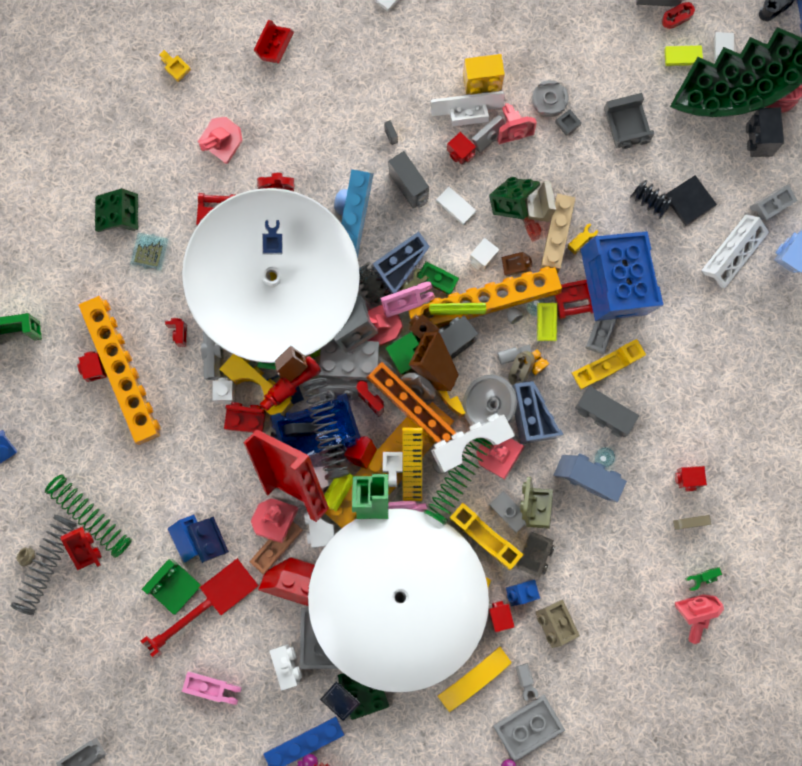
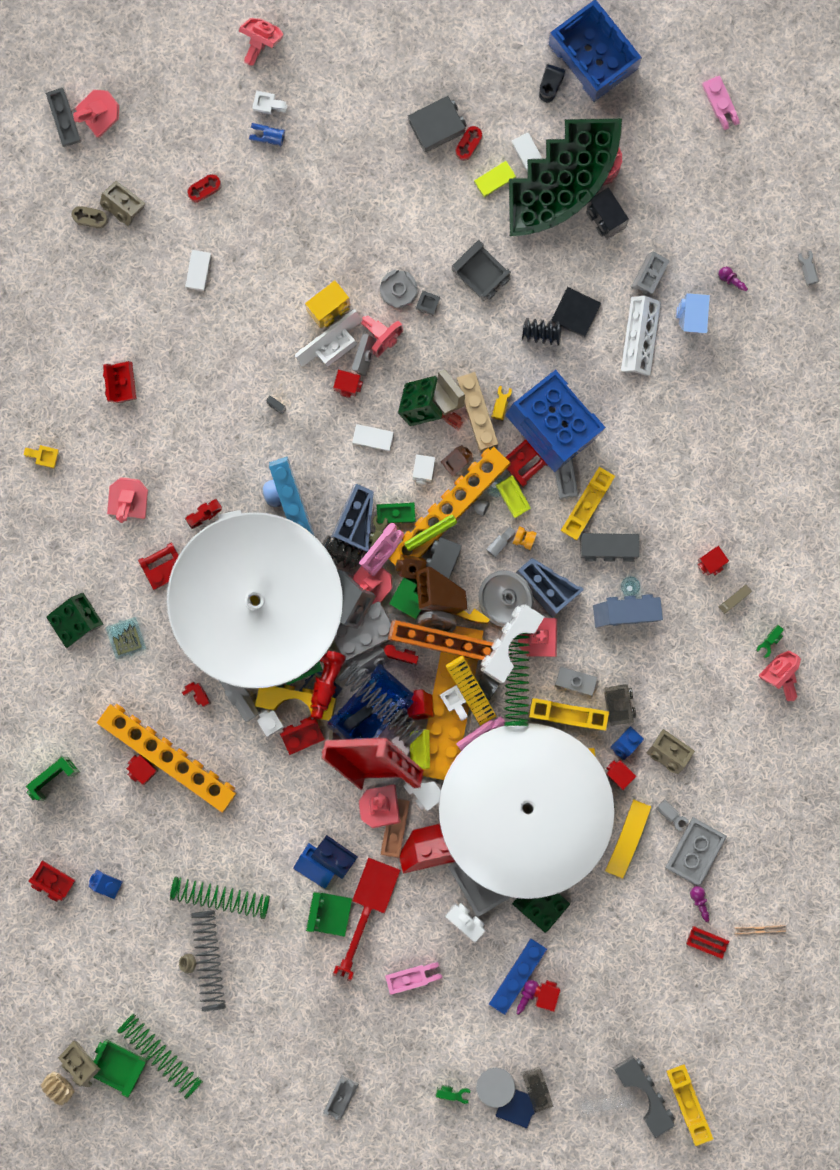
camera: 30 degrees left, 5 degrees up
red bracket [60,526,102,571] -> none
dark blue plate [262,220,283,255] -> none
reddish brown brick [275,345,307,382] -> none
black sticker [320,681,360,721] -> none
green plate [352,474,389,519] -> none
dark grey brick [388,151,429,209] -> none
dark tan beam [508,351,535,385] -> none
olive bracket [520,477,554,529] -> none
none -> dark grey tile [478,674,500,700]

